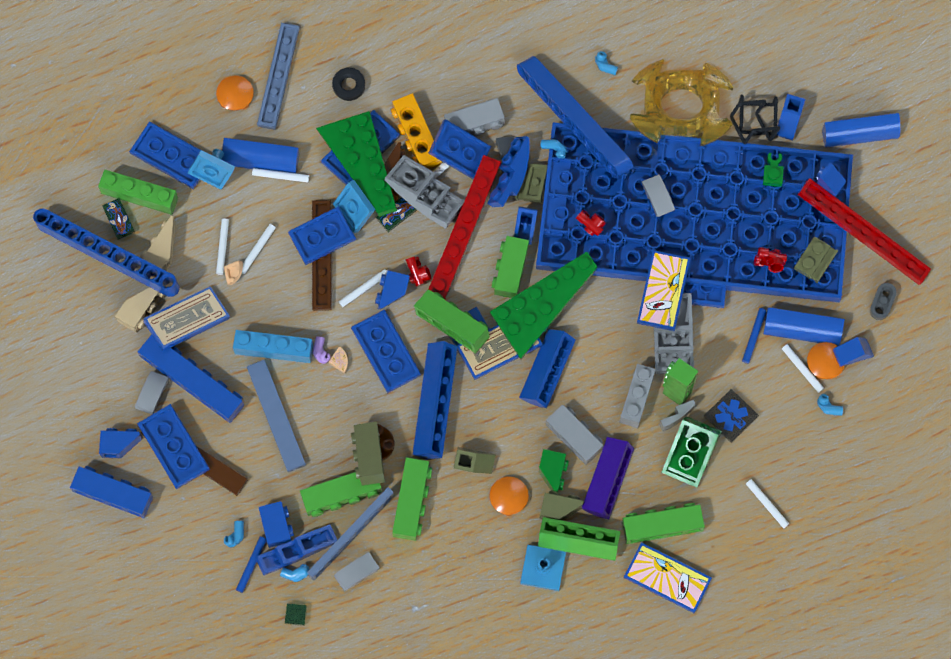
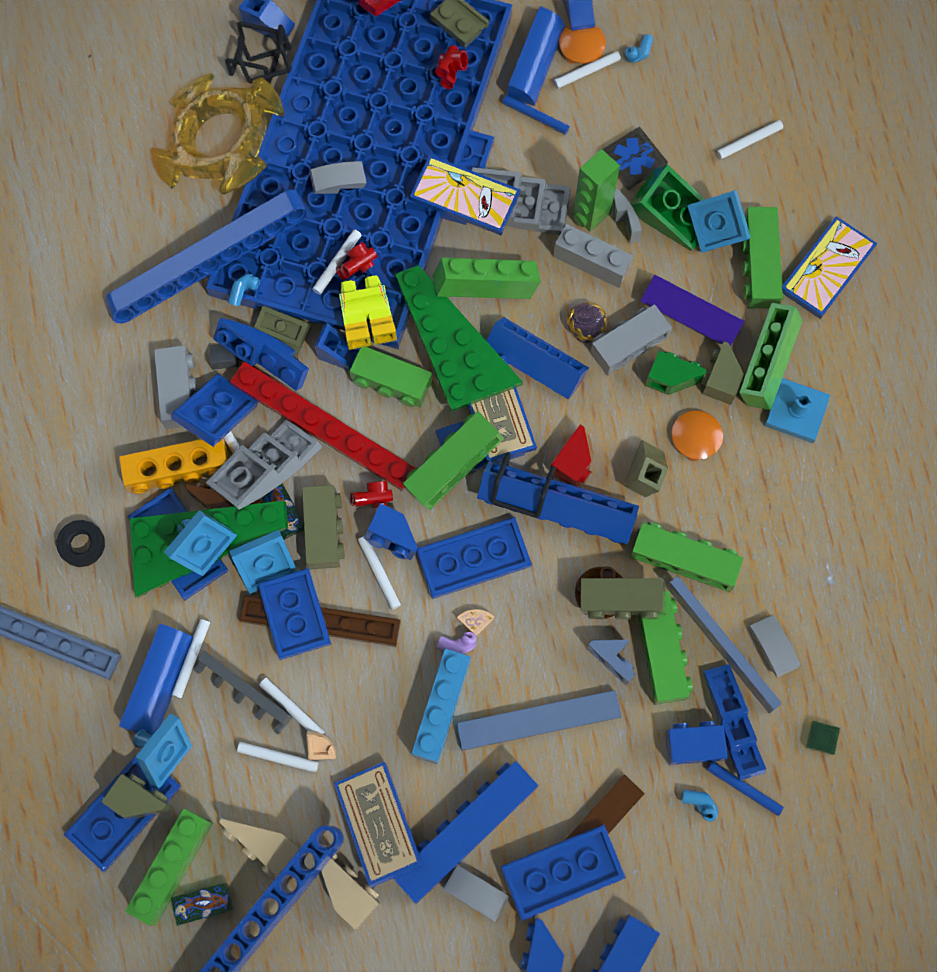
camera: 80 degrees left, 0 degrees up
orange dish [216,75,254,111] -> none
dark azure arm [280,564,310,582] -> none
dark azure arm [595,51,618,75] -> none
green plate [763,153,784,187] -> none
none -> olive slope [102,773,172,819]
none -> dark azure tile [164,510,237,576]
none -> dark grey hinge [194,651,292,735]
none -> olive brick [302,485,345,570]
none -> white bar [312,230,362,295]
none -> hips [339,275,397,350]
none -> bright green brick [433,258,541,299]
none -> black piece [490,452,556,518]
none -> red slope [550,424,592,487]
none -> clear purple hair [567,302,607,343]
none -> sand blue slope [587,639,636,686]
none -> dark azure tile [687,190,751,253]

